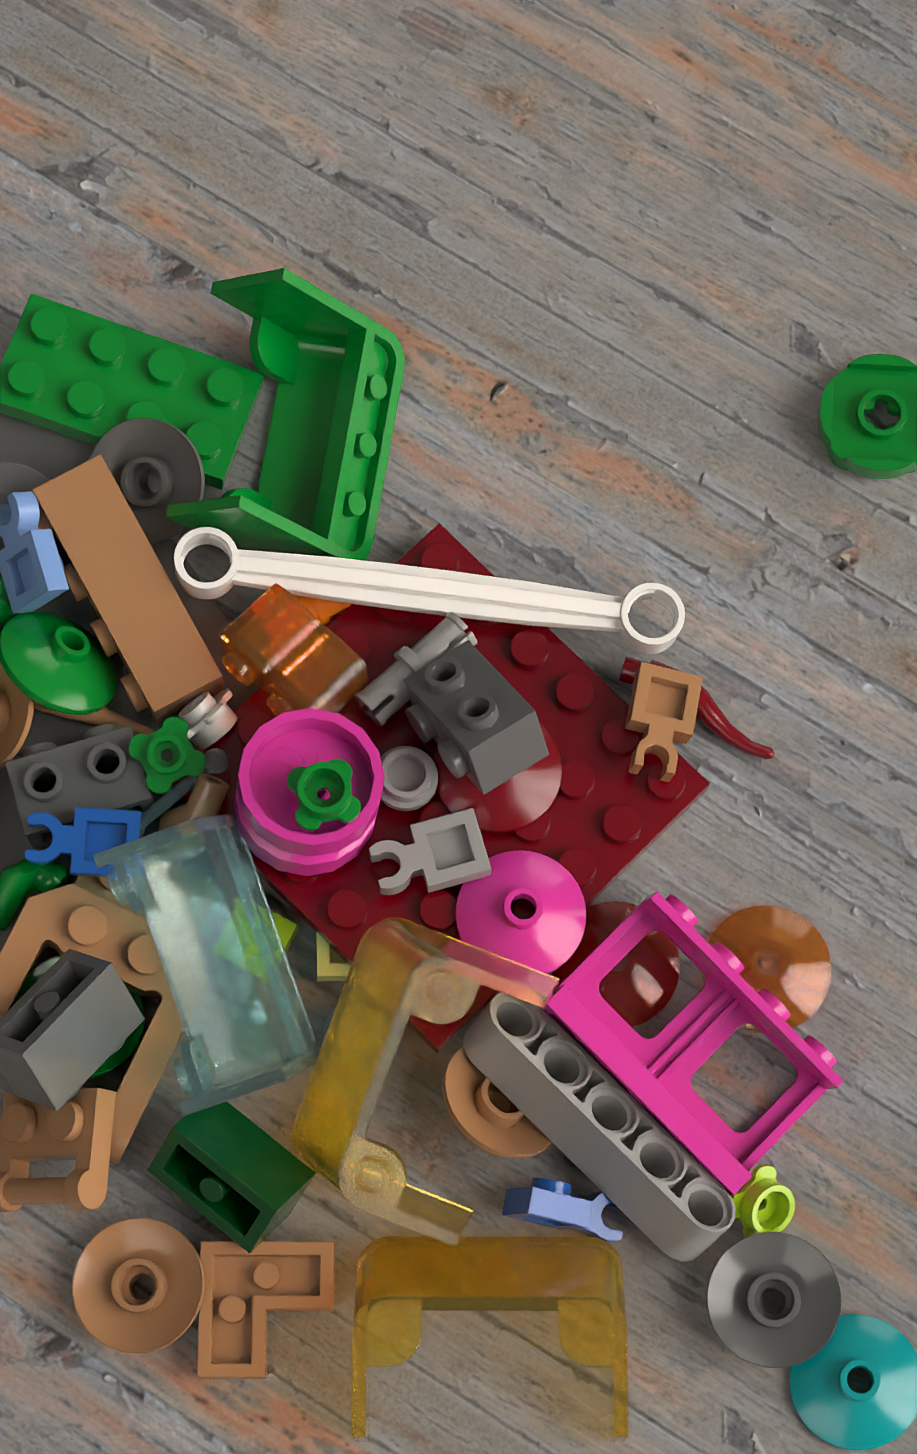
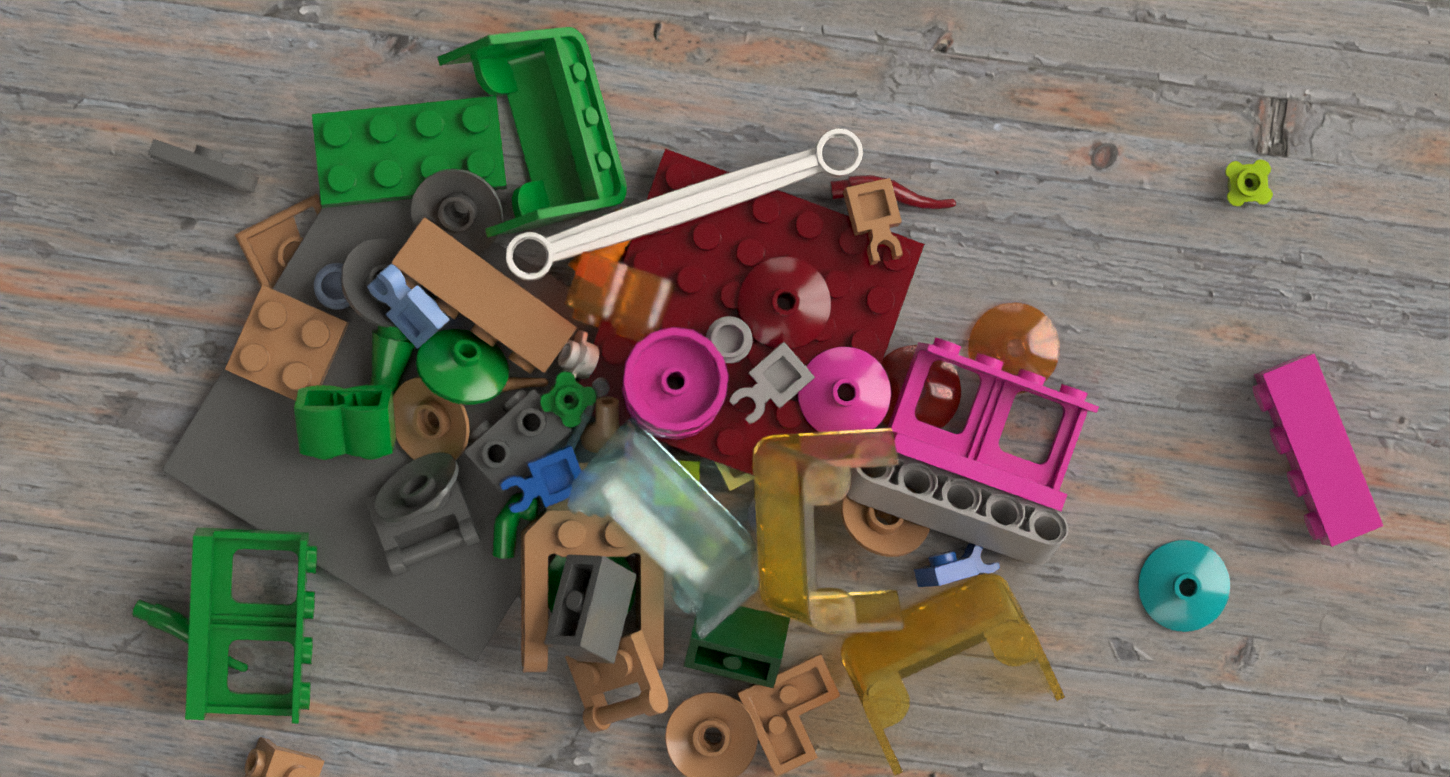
camera: 25 degrees left, 15 degrees up
green plate [287,759,361,831] -> none
light grey pin [354,612,477,727] -> none
dark grey brick [403,640,549,795] -> none
dark grey dish [707,1232,841,1368] -> none
lime plate [730,1164,795,1238] -> none

